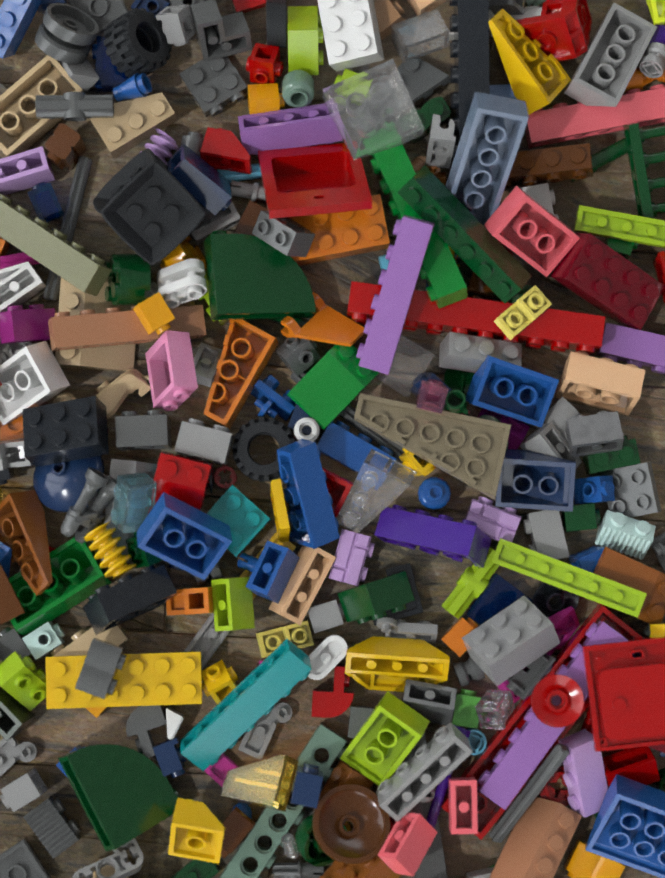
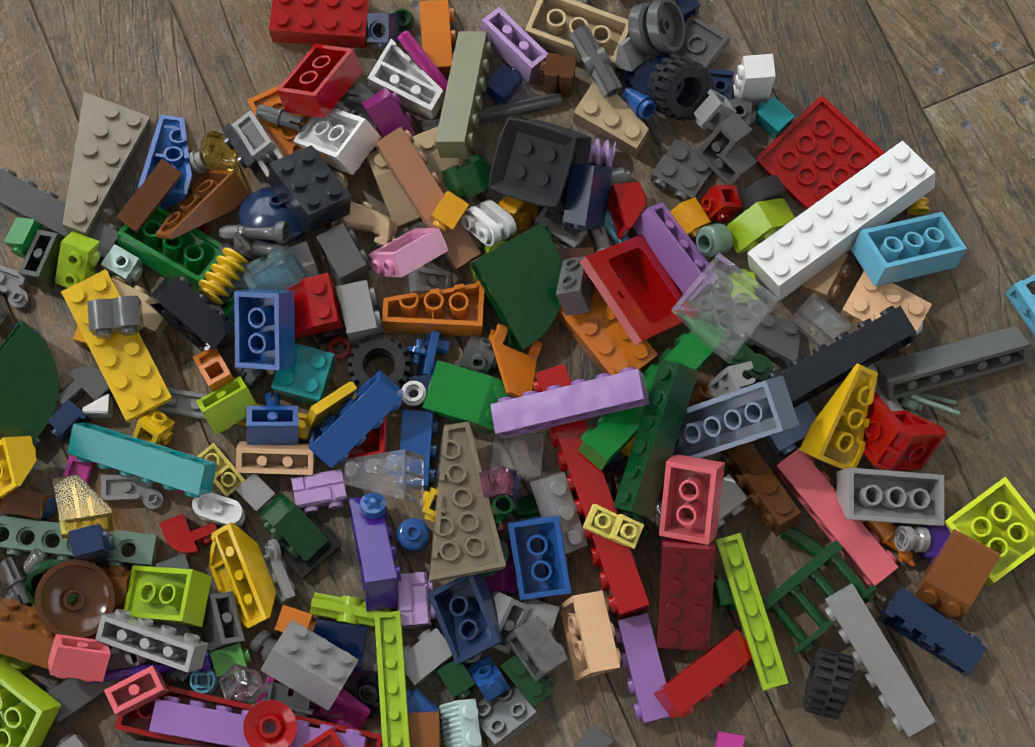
camera: 70 degrees right, 10 degrees down
none -> blue tile [360,493,386,519]

